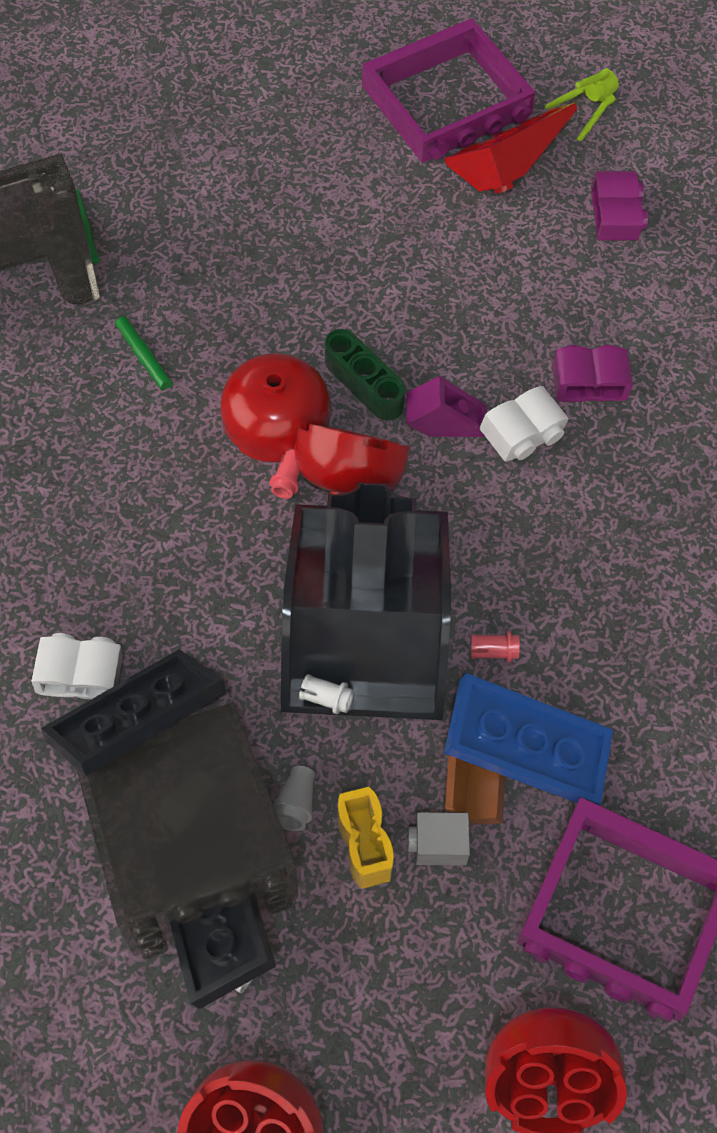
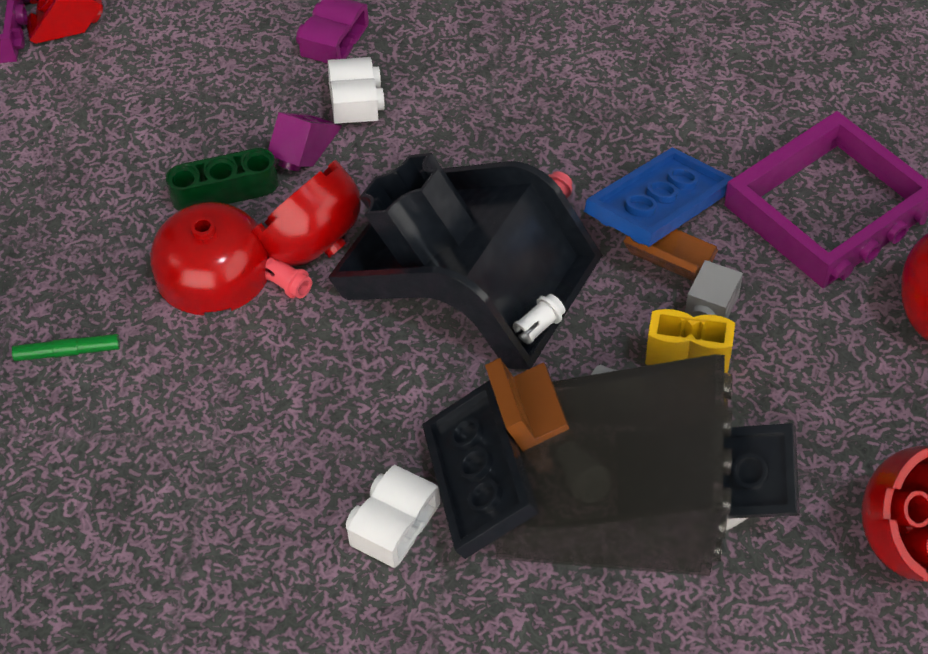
camera: 60 degrees left, 10 degrees down
none -> dark orange panel [485,358,570,451]

